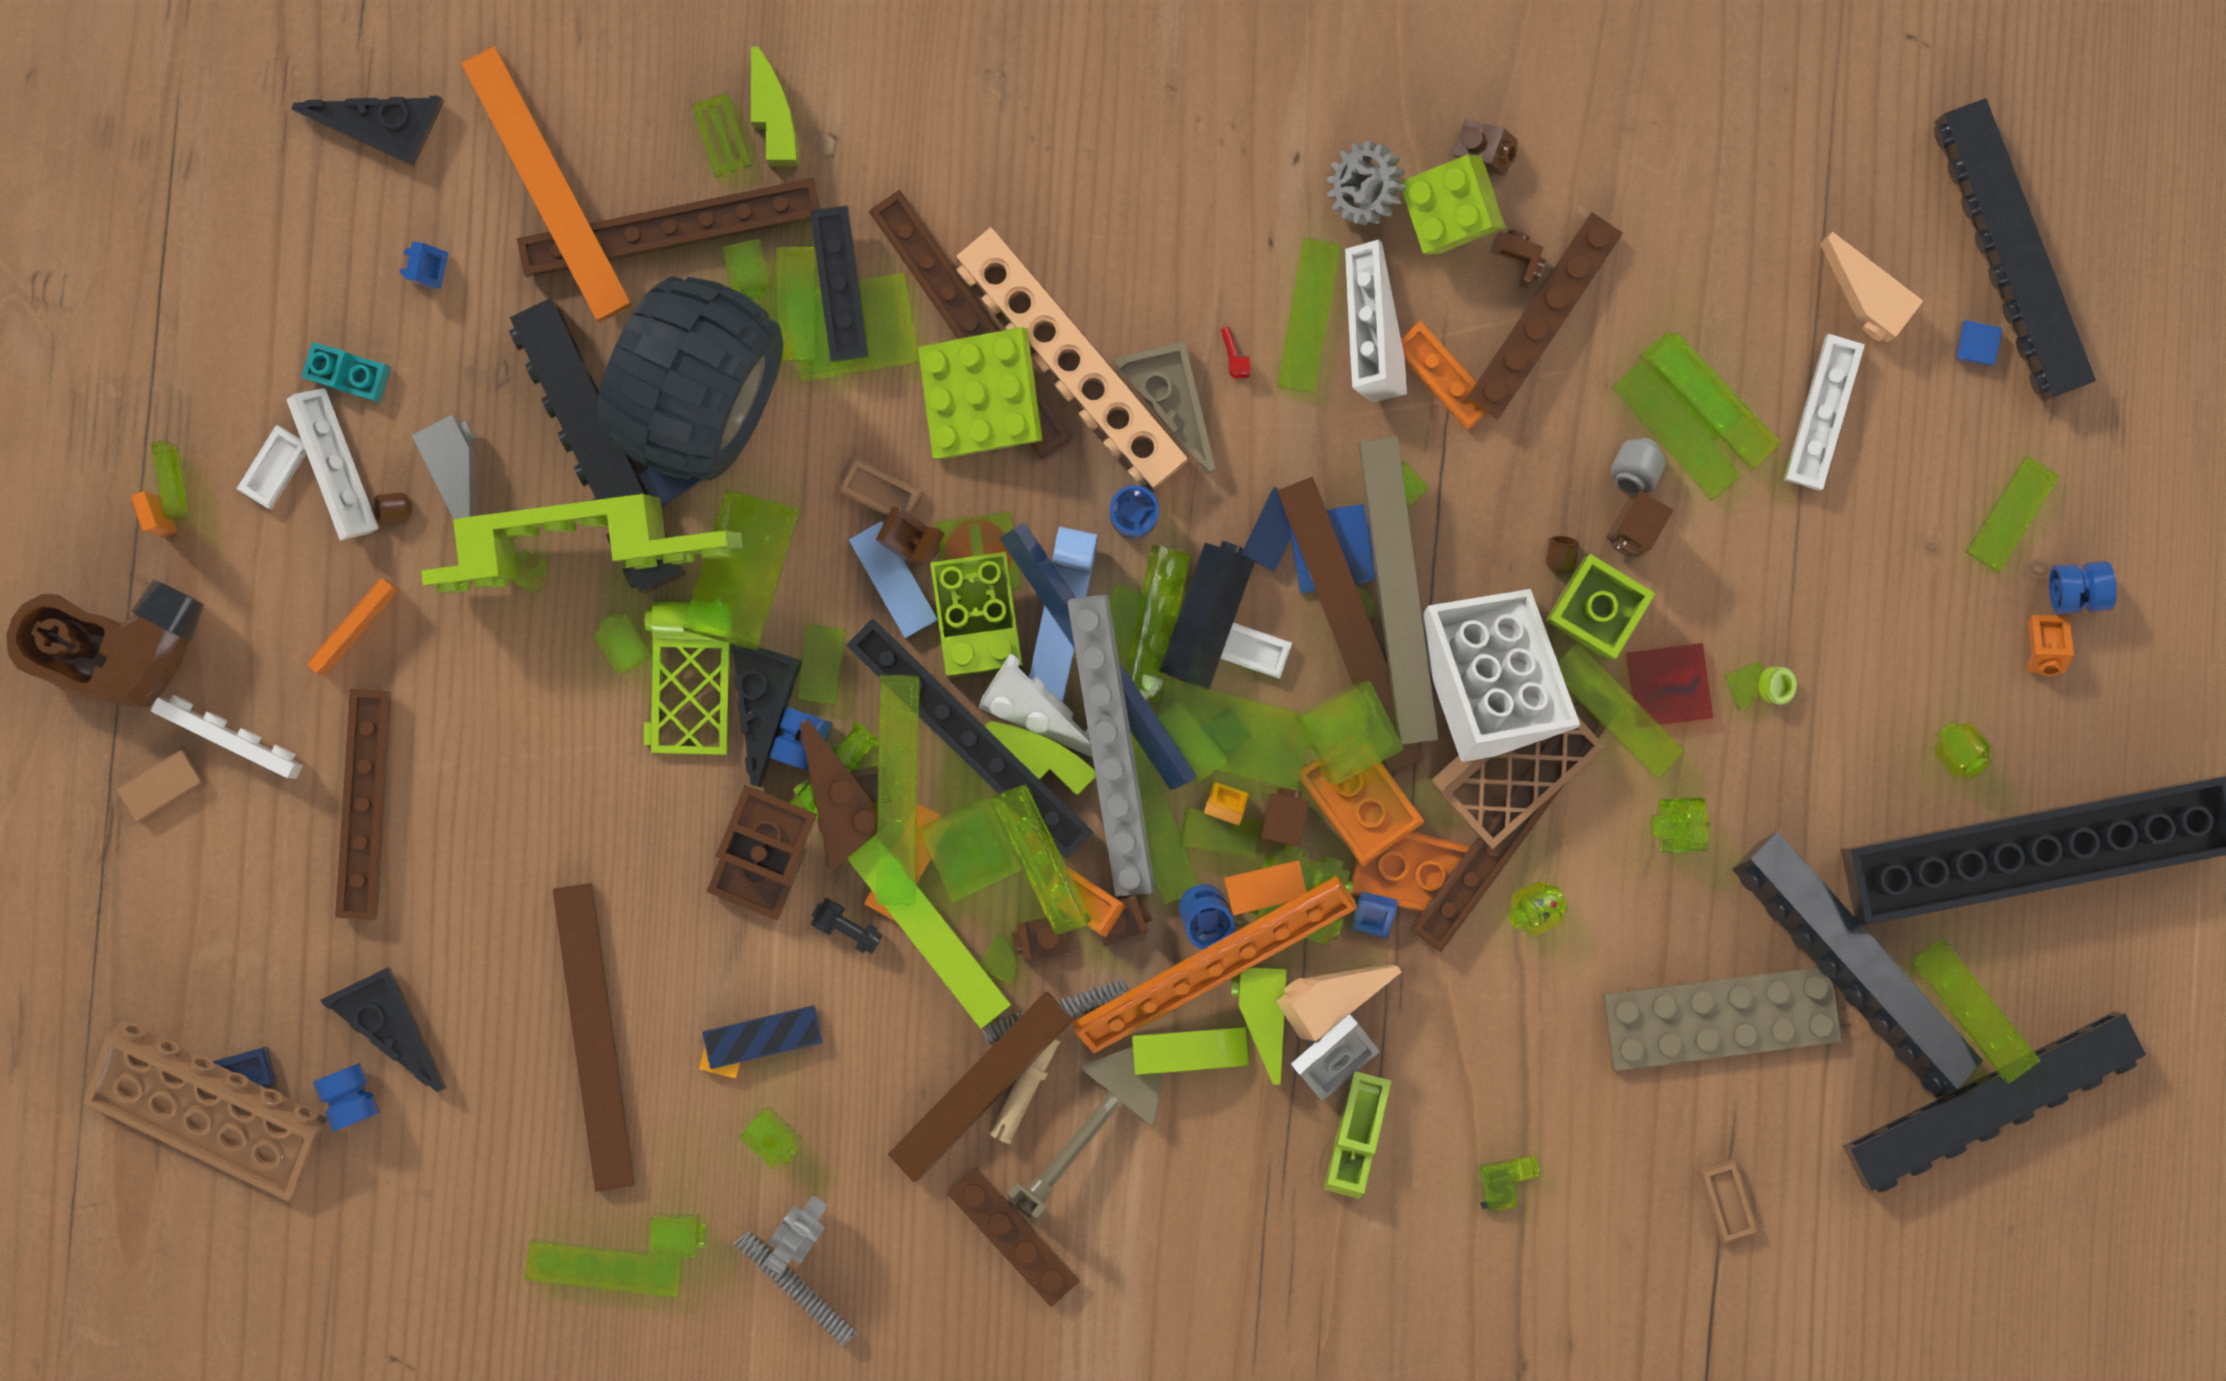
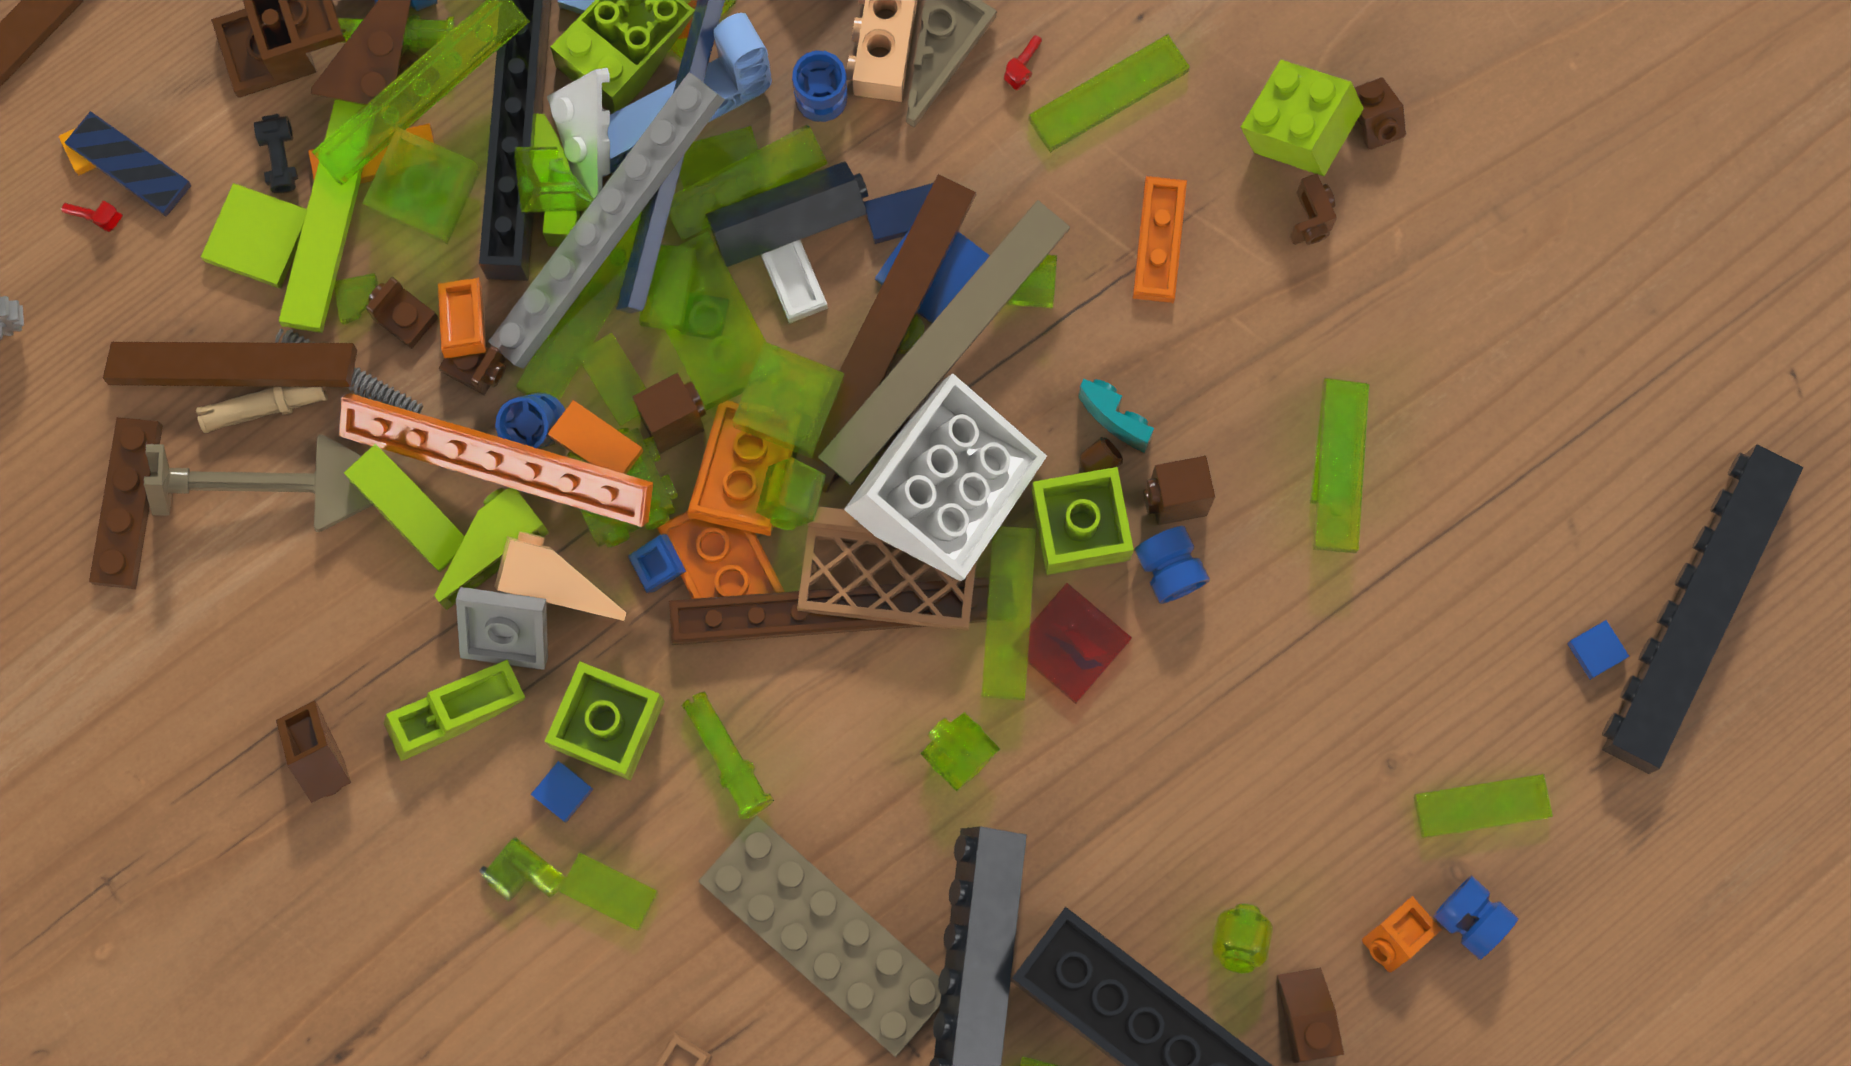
camera: 50 degrees right, 10 degrees down
clear neon green brick [738,1106,801,1168] -> none
clear neon green tile [989,784,1092,935] -> none
light orange tile [1203,782,1249,826] -> none
light grey gear [1327,141,1406,225] -> none
white slope [1345,240,1407,403] -> none
reddish brown plate [1466,212,1623,420] -> none
clear neon green head [1508,880,1567,937] -> none
light grey head [1610,438,1667,496] -> none
clear neon green tile [1612,361,1741,501] -> none
clear neon green tile [1724,661,1764,711] -> none
lime tile [1758,666,1797,705] -> none
white plate [1784,334,1865,491] -> none
light nougat slope [1820,232,1923,342] -> none
none -> red hand [62,201,123,232]
none -> lime tile [201,183,307,289]
none -> reddish brown slope [276,700,351,803]
none -> clear neon green slope [515,147,594,212]
none -> blue tile [531,761,593,823]
none -> lime brick [544,661,665,781]
none -> clear neon green tile [559,852,658,931]
none -> clear neon green pin [681,692,774,820]
none -> clear neon green brick [756,457,826,530]
none -> teal slope [1078,379,1154,453]
none -> blue wheel [1134,525,1210,604]
none -> reddish brown slope [1277,968,1344,1063]

